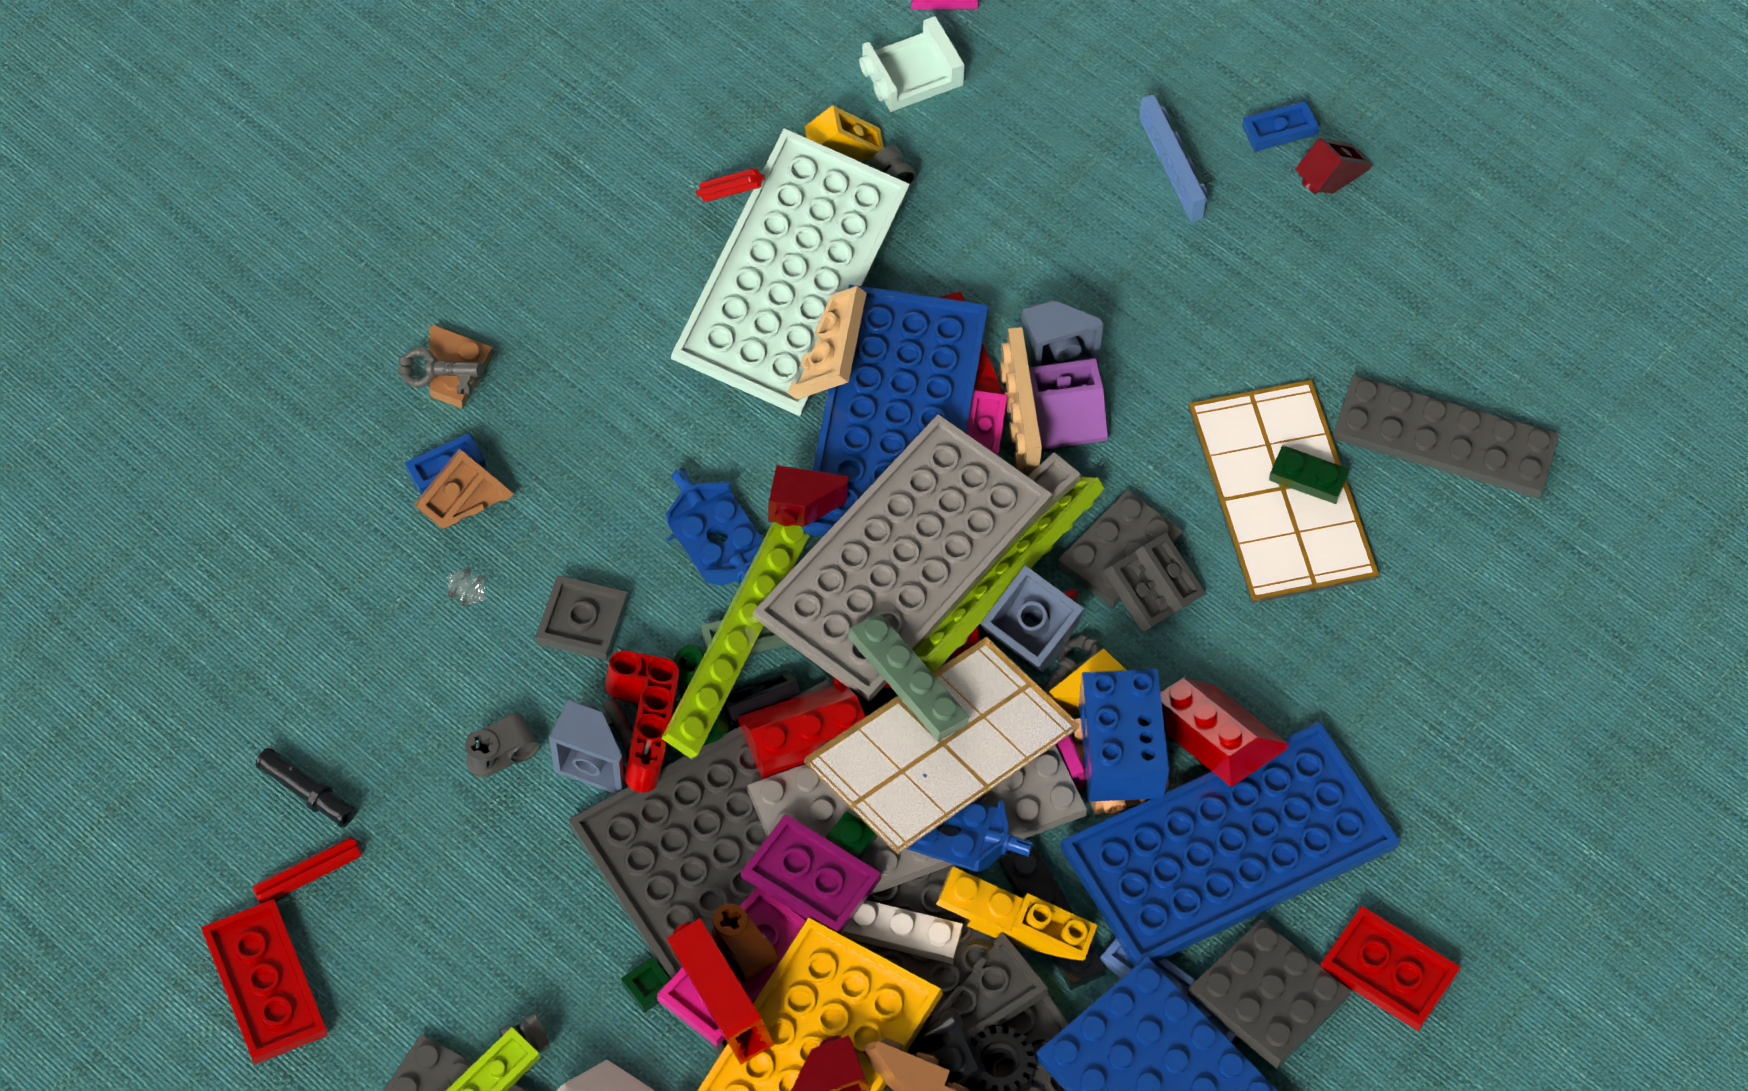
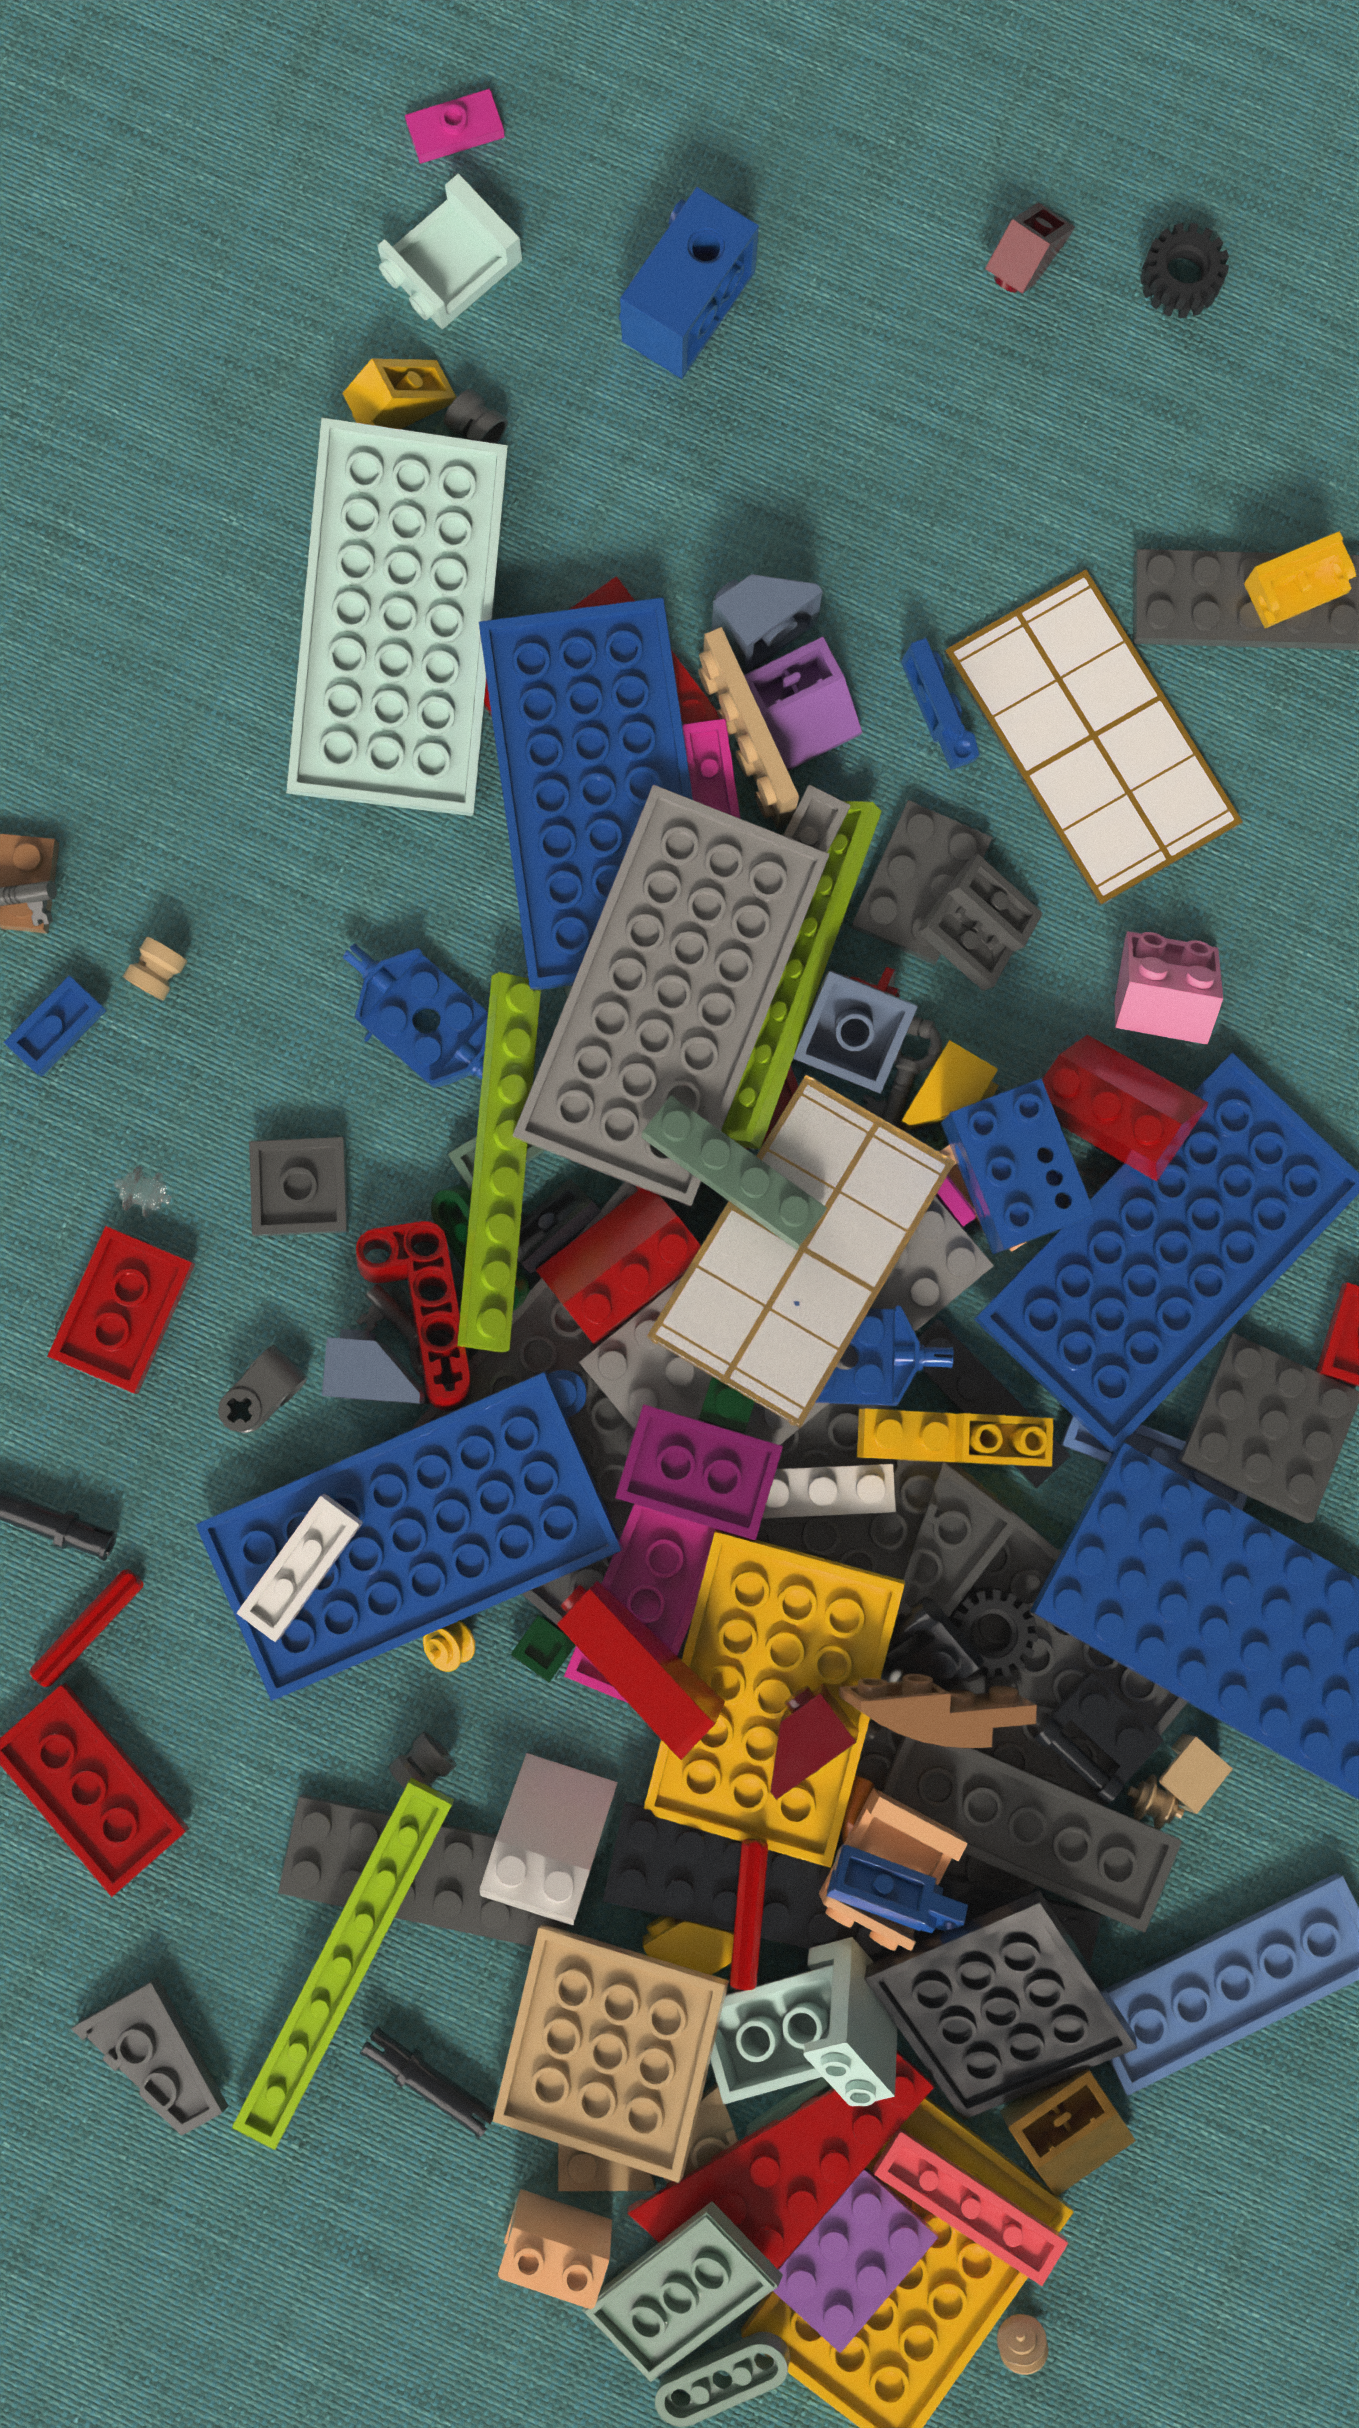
camera: 20 degrees left, 25 degrees up
medium nougat wing [413,449,514,529] -> none
red axle [696,168,765,202] -> none
reddish brown piece [712,903,778,983] -> none
dark red slope [768,465,849,527] -> none
tan wing [787,286,866,400] -> none
medium blue plate [1139,94,1208,222] -> none
blue plate [1242,101,1319,152] -> none
dark green plate [1269,445,1350,504] -> none
none -> red plate [47,1226,195,1394]
none -> tan wheel [122,937,187,1001]
none -> blue plate [195,1371,623,1701]
none -> white plate [237,1494,363,1642]
none -> yellow wheel [423,1621,475,1672]
none -> blue plate [549,1370,587,1417]
none -> blue piece [619,187,759,379]
none -> blue hinge [901,638,979,770]
none -> bright pink slope [1114,931,1223,1045]
none -> black tyre [1140,223,1229,318]
none -> yellow hinge [1244,531,1356,628]

